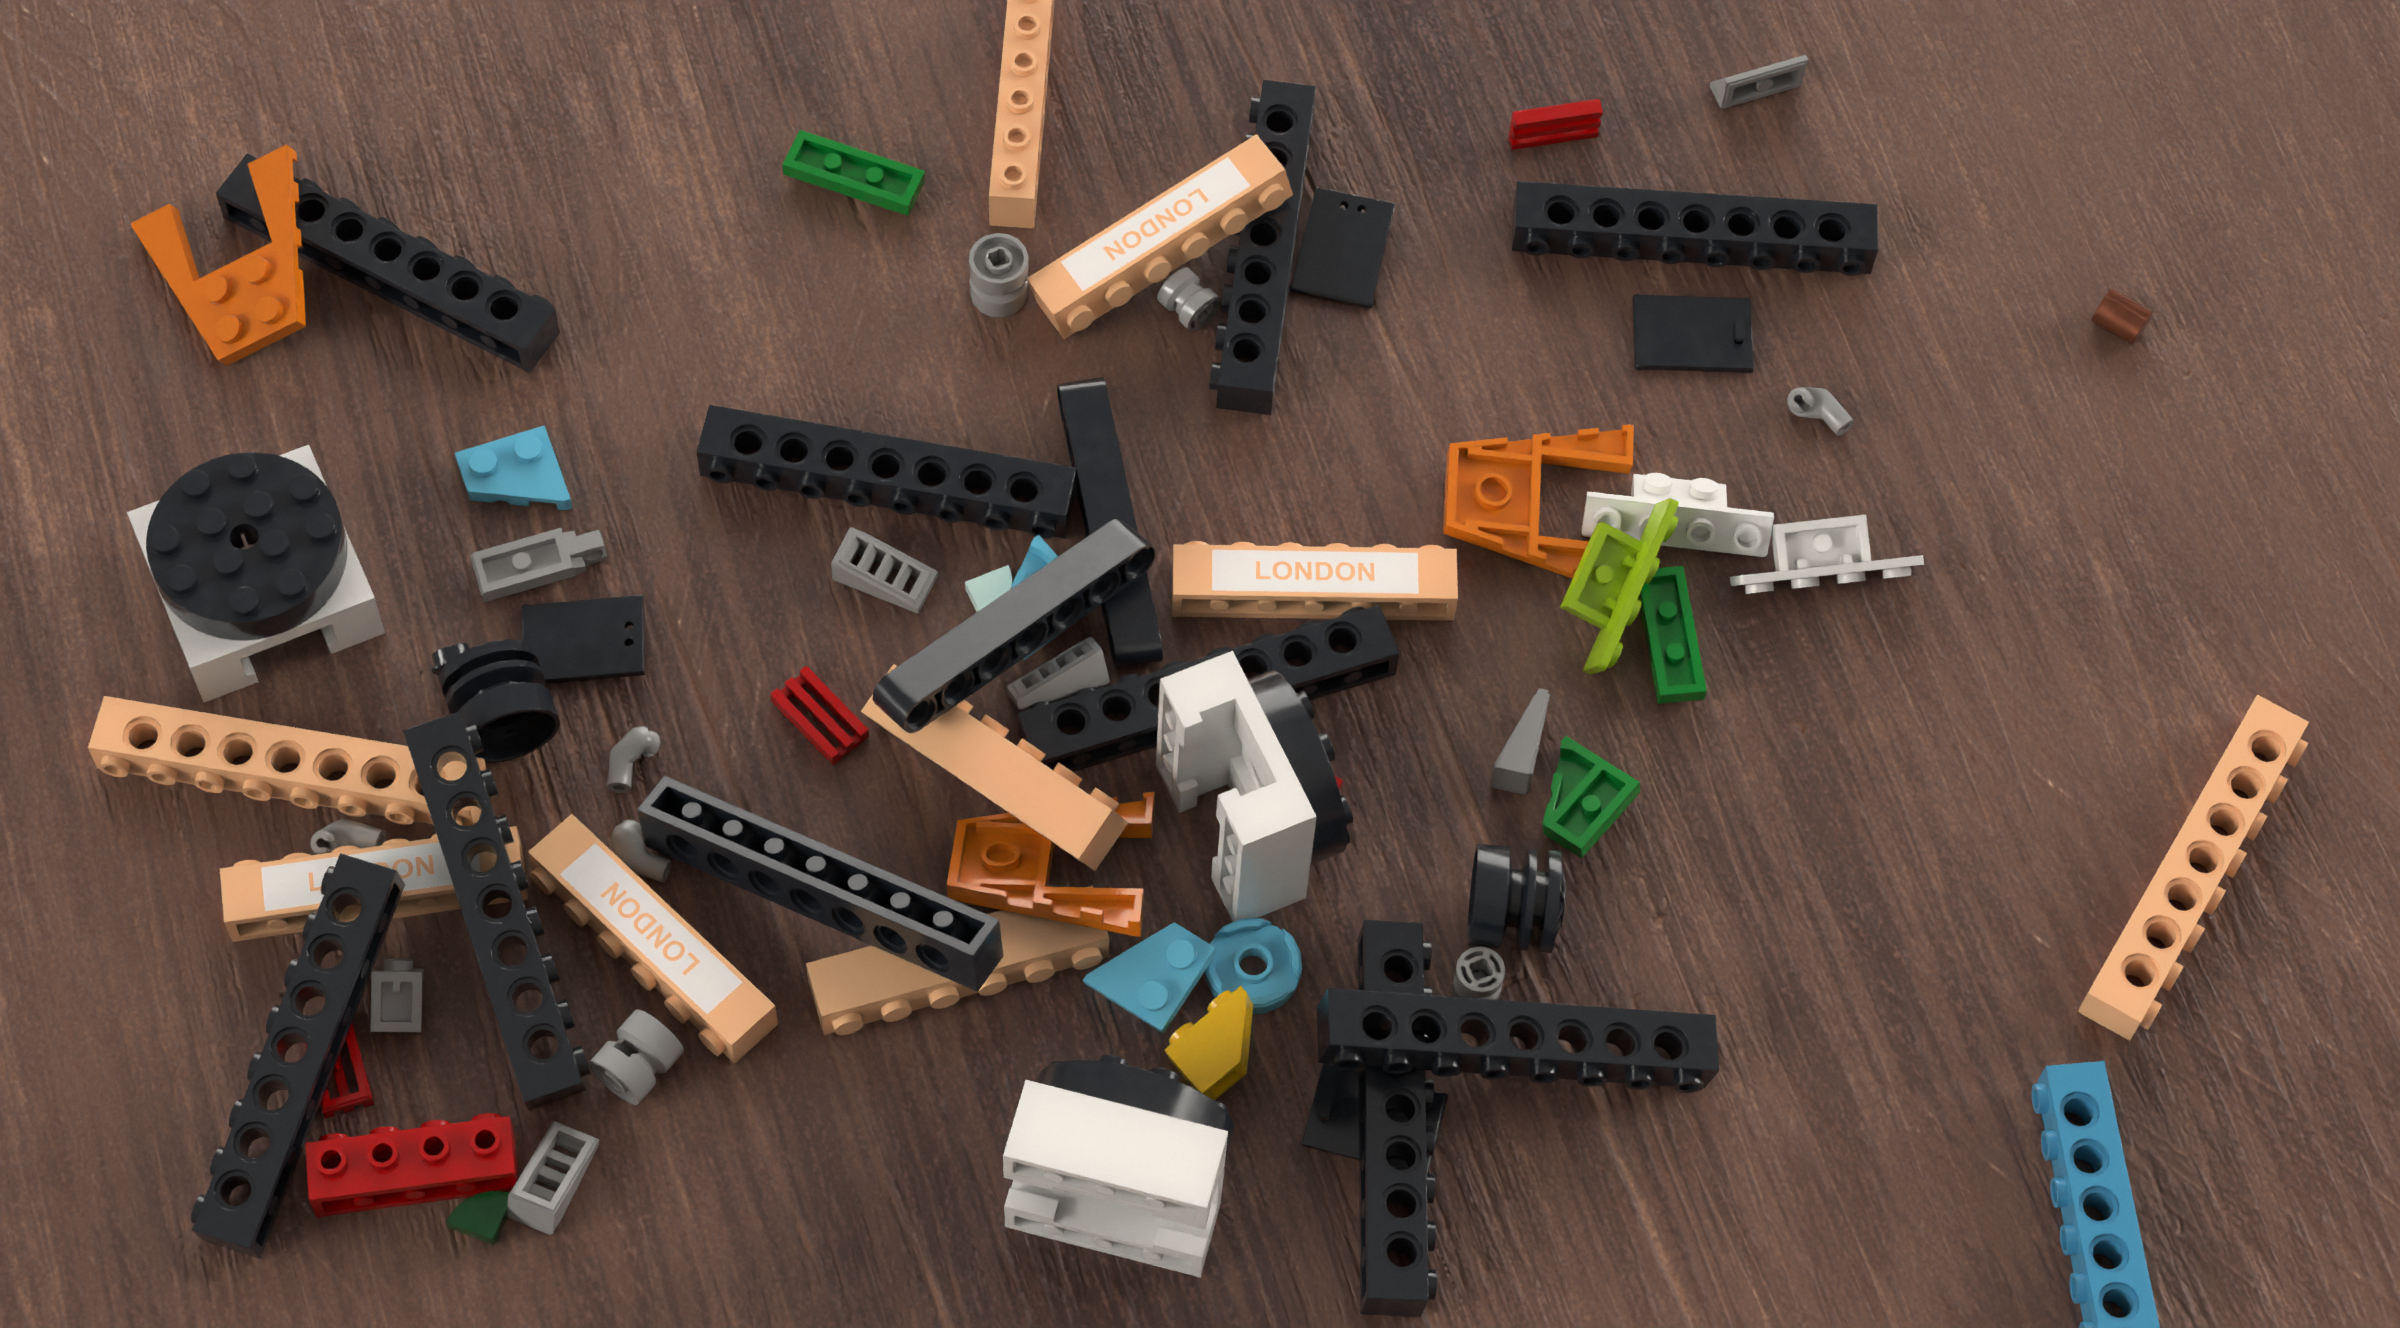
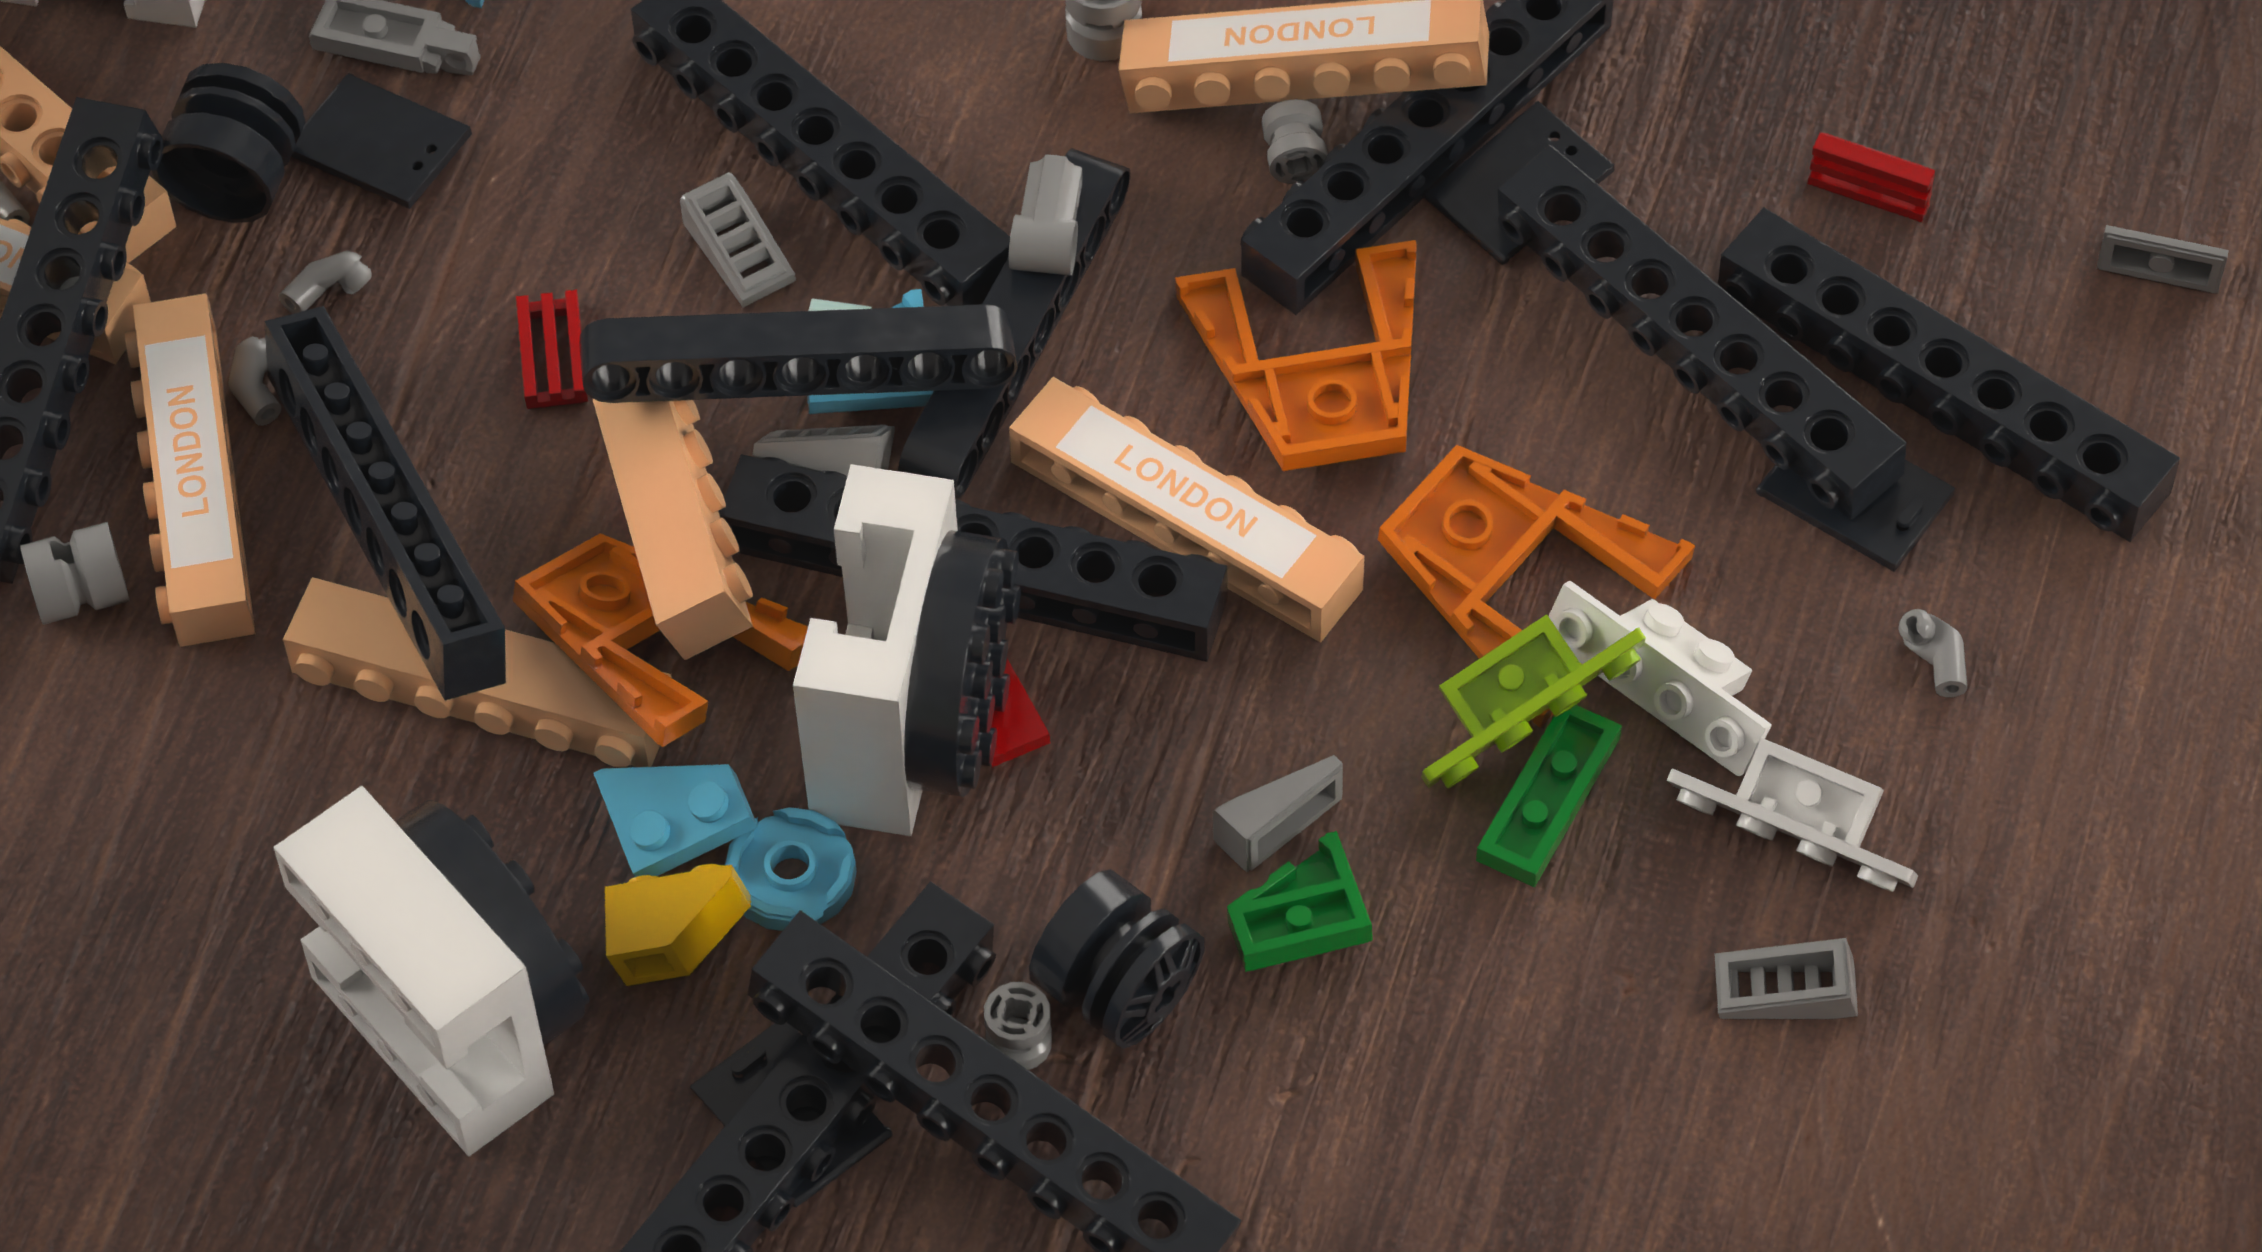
camera: 40 degrees right, 5 degrees down
none -> light grey piece [1009,155,1082,276]
none -> orange wing [1175,240,1417,471]
none -> black brick [1497,144,1907,521]
none -> light grey slope [1715,938,1858,1019]

